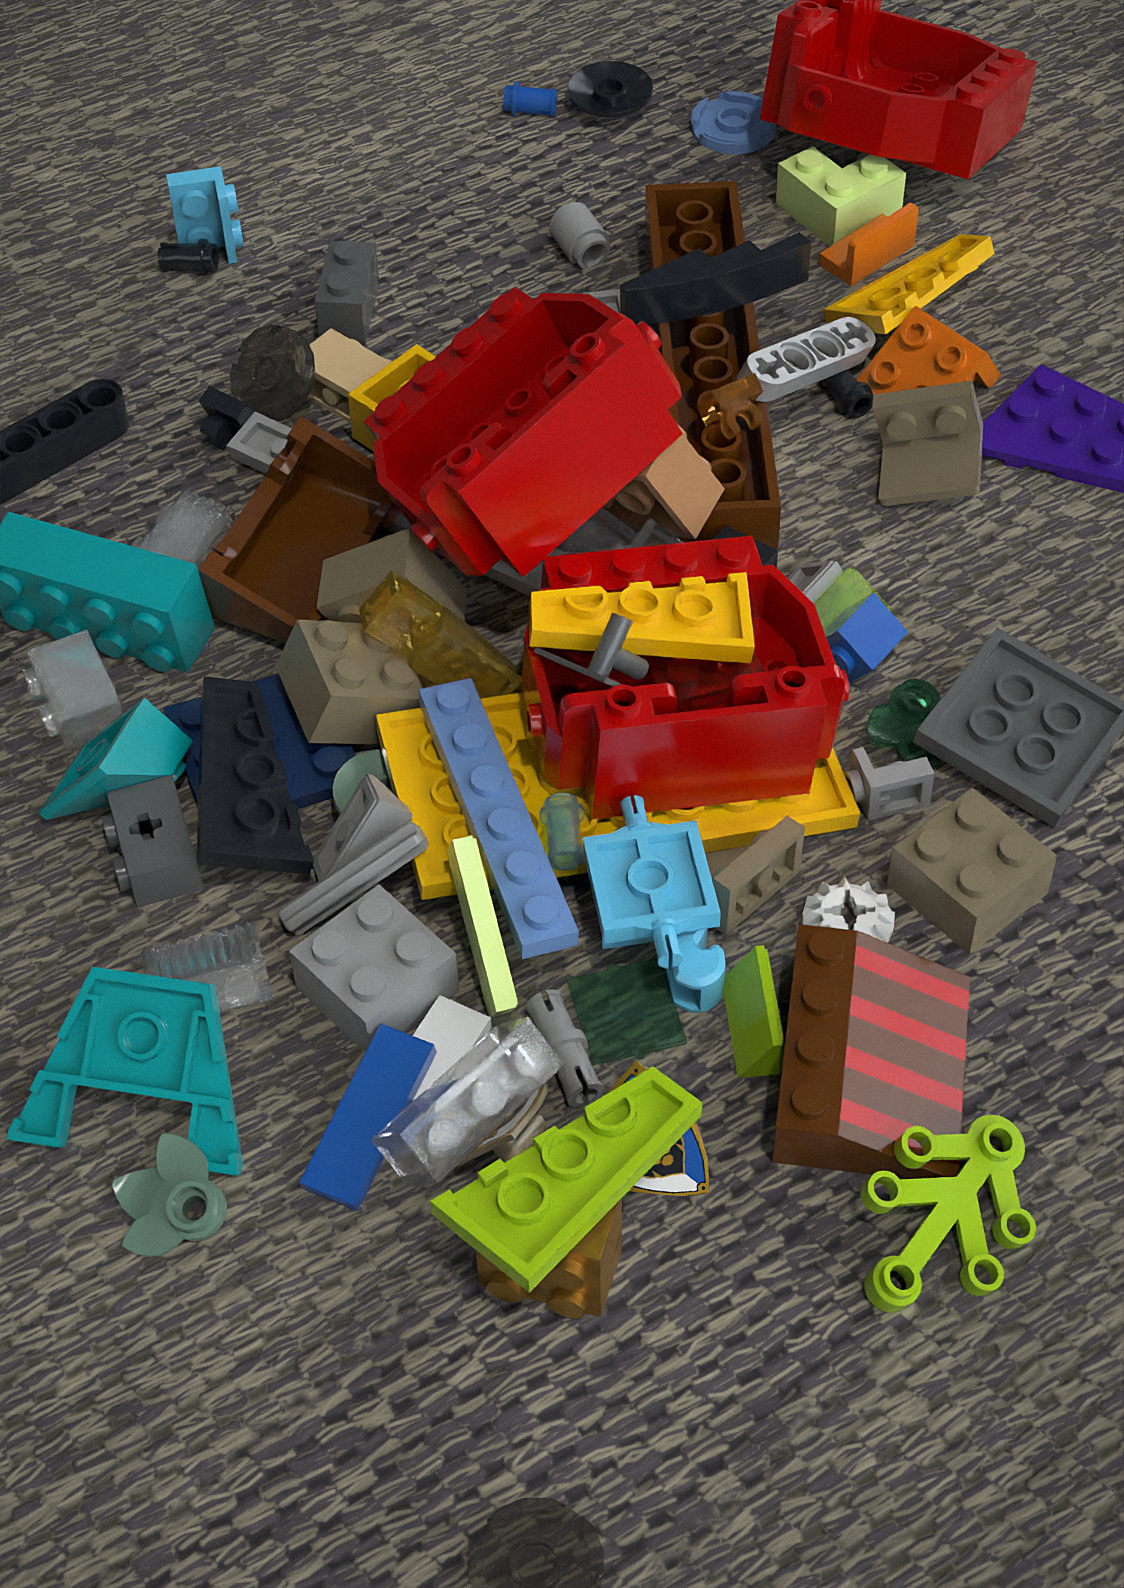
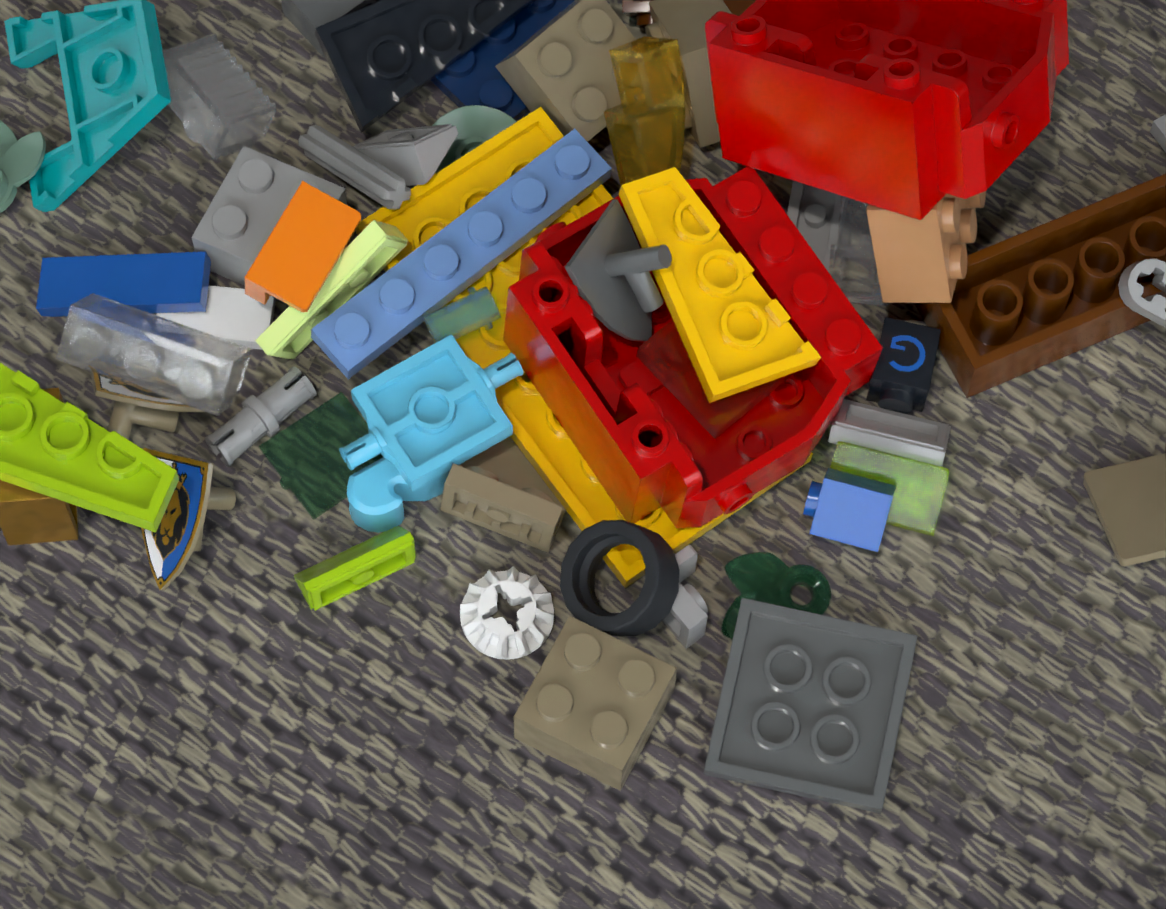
camera: 65 degrees right, 15 degrees up
clear orange tile [697,373,764,440] -> none
reddish brown slope [772,924,970,1179] -> none
lime plant [860,1115,1036,1313] -> none
none -> orange panel [244,181,361,312]
none -> black tyre [560,520,680,636]

